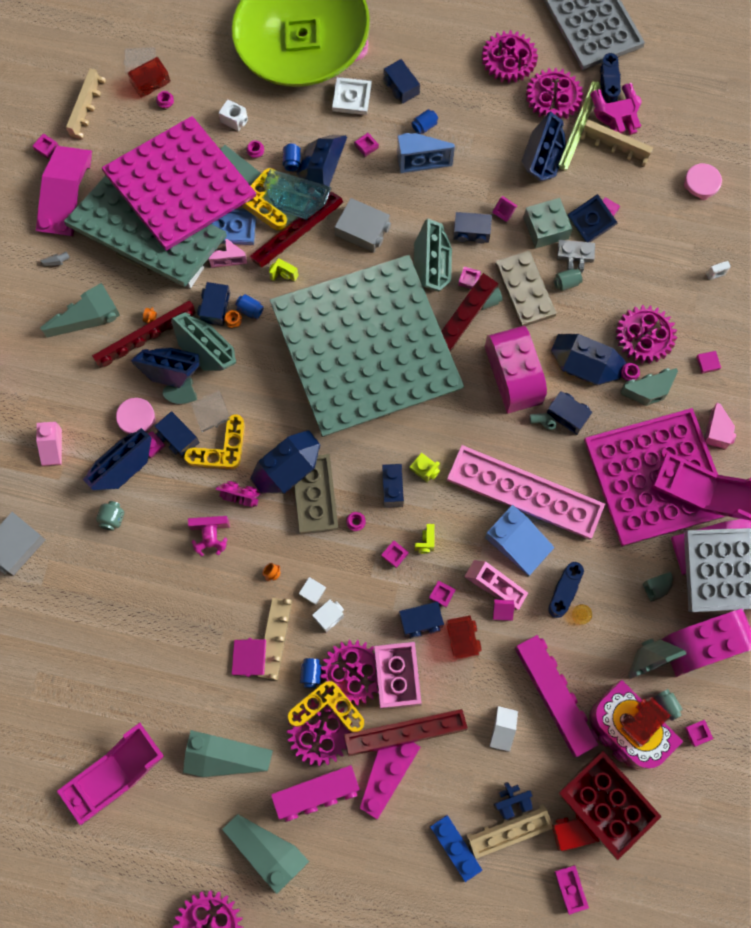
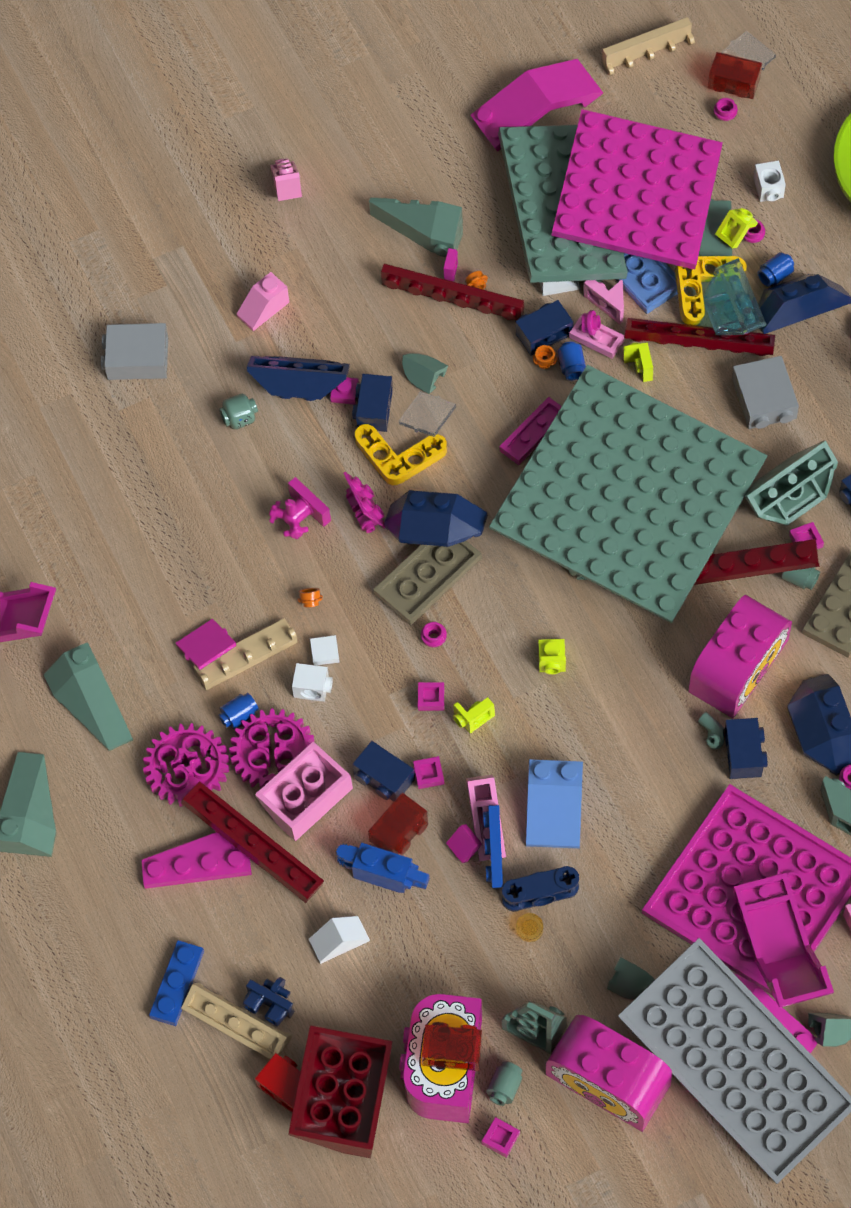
camera: 55 degrees right, 10 degrees down
dark pink plate [32,133,59,159] -> none
light grey bar [40,252,70,266] -> none
bright pink tile [116,398,156,434] -> none
dark blue wedge [131,348,199,388] -> none
sand green wedge [171,312,236,371] -> none
dark pink brick [271,765,360,822] -> none
yellow beam [288,681,365,733] -> none
dark blue brick [382,464,404,508] -> none
bright pink plate [447,445,605,540] -> none
dark pink brick [514,635,598,757] -> none
dark pink plate [554,865,589,915] -> none
none -> blue hinge [336,843,430,893]
none -> dark pink tile [444,248,458,282]
none -> blue plate [483,805,503,888]
none -> dark pink plate [499,397,562,465]
none -> bright pink plate [569,315,625,359]
none -> dark pink plate [582,310,601,335]
none -> neon yellow bracket [715,208,758,249]

